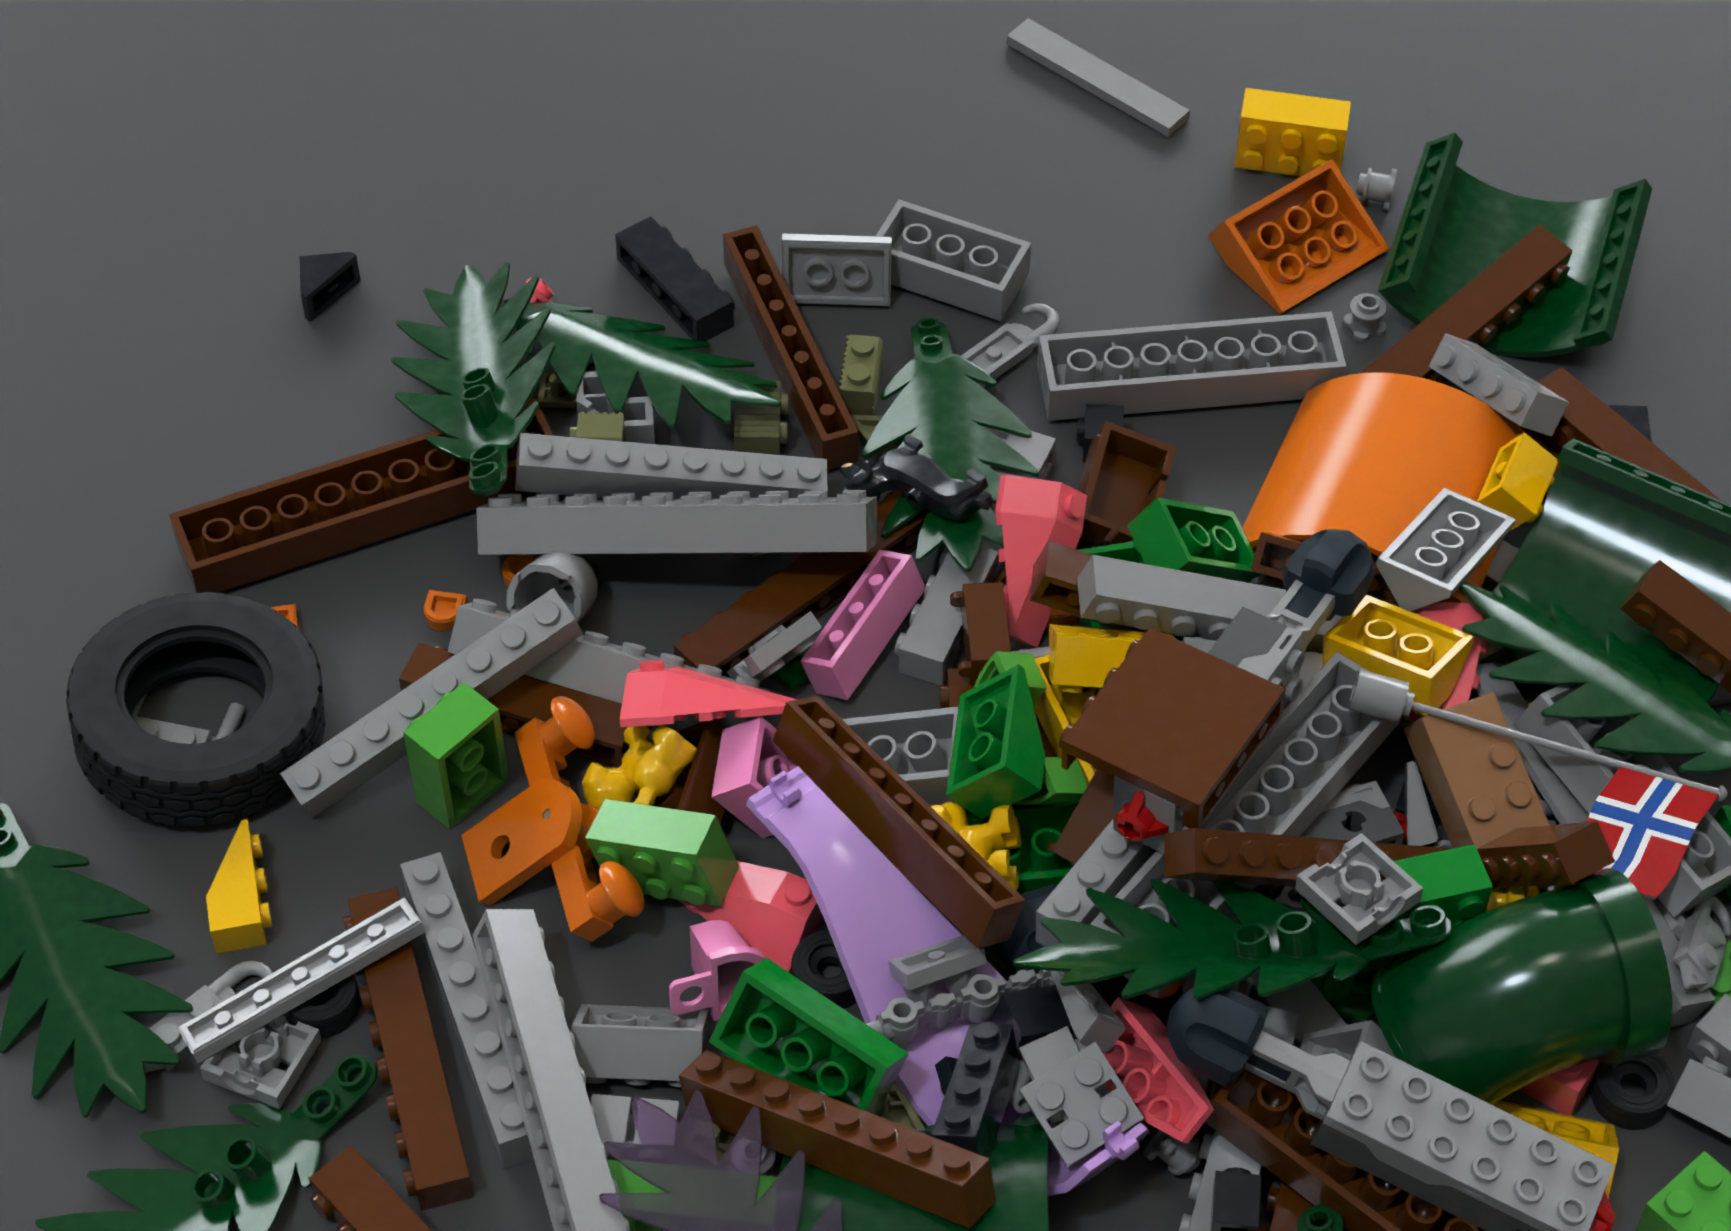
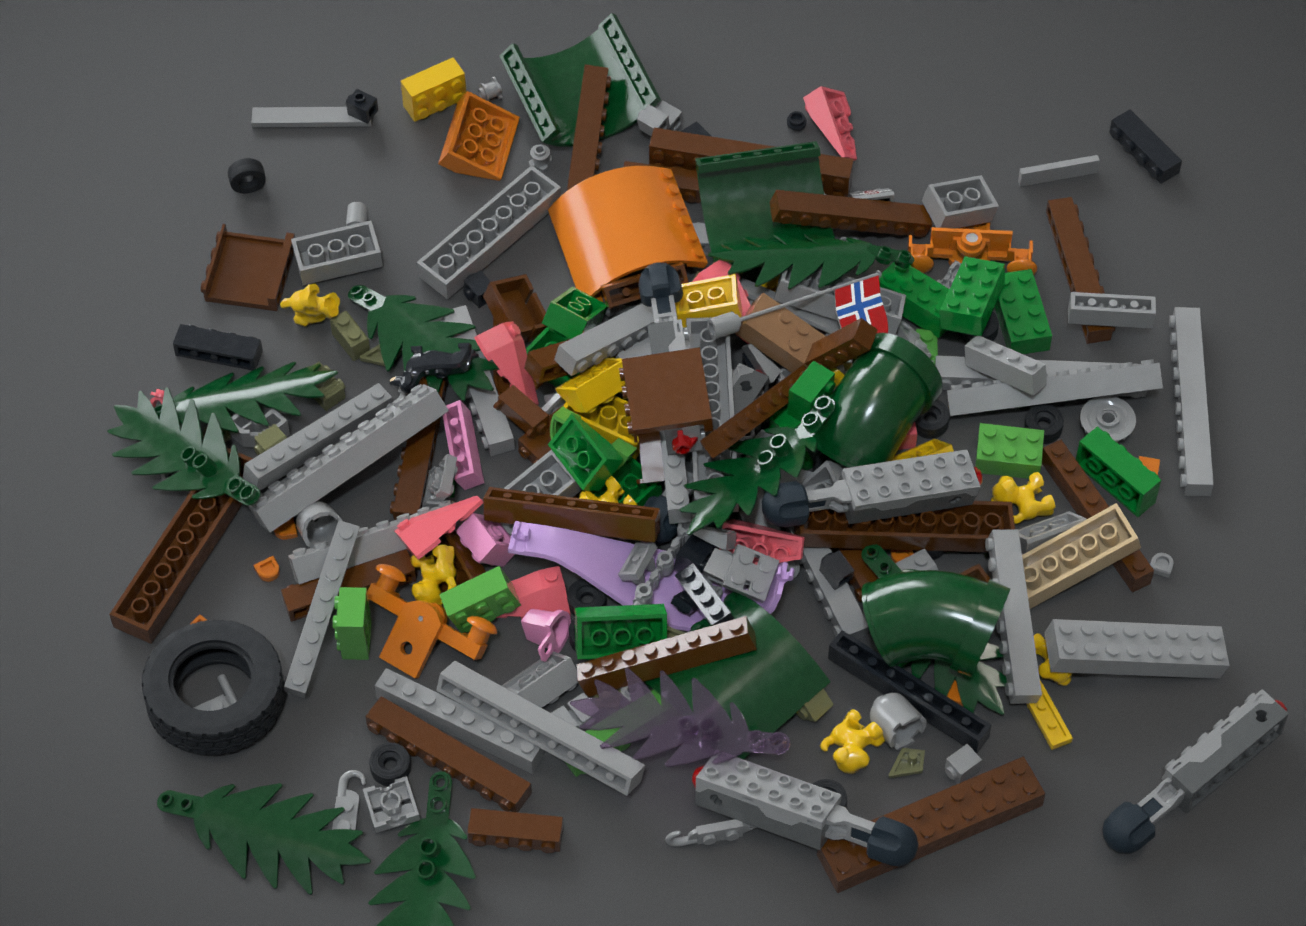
camera: 40 degrees left, 5 degrees up
light grey tile [177,897,426,1063] -> none
yellow slope [206,819,272,954] -> none
black slope [299,252,361,322] -> none
reddish brown brick [723,225,858,470] -> none
light grey tile [782,234,892,307] -> none
light grey plate [961,303,1060,388] -> none
light grey brick [1295,833,1423,945] -> none
light grey slope [1376,488,1516,611] -> none
light grey brick [1428,333,1569,437] -> none
yellow brick [1477,432,1558,530] -> none
none -> reddish brown panel [201,224,295,311]
none -> black tyre [228,158,266,194]
none -> yellow animal [280,284,340,327]
none -> black brick [346,89,379,124]
none -> light grey brick [346,202,368,226]
none -> light grey brick [637,101,684,136]

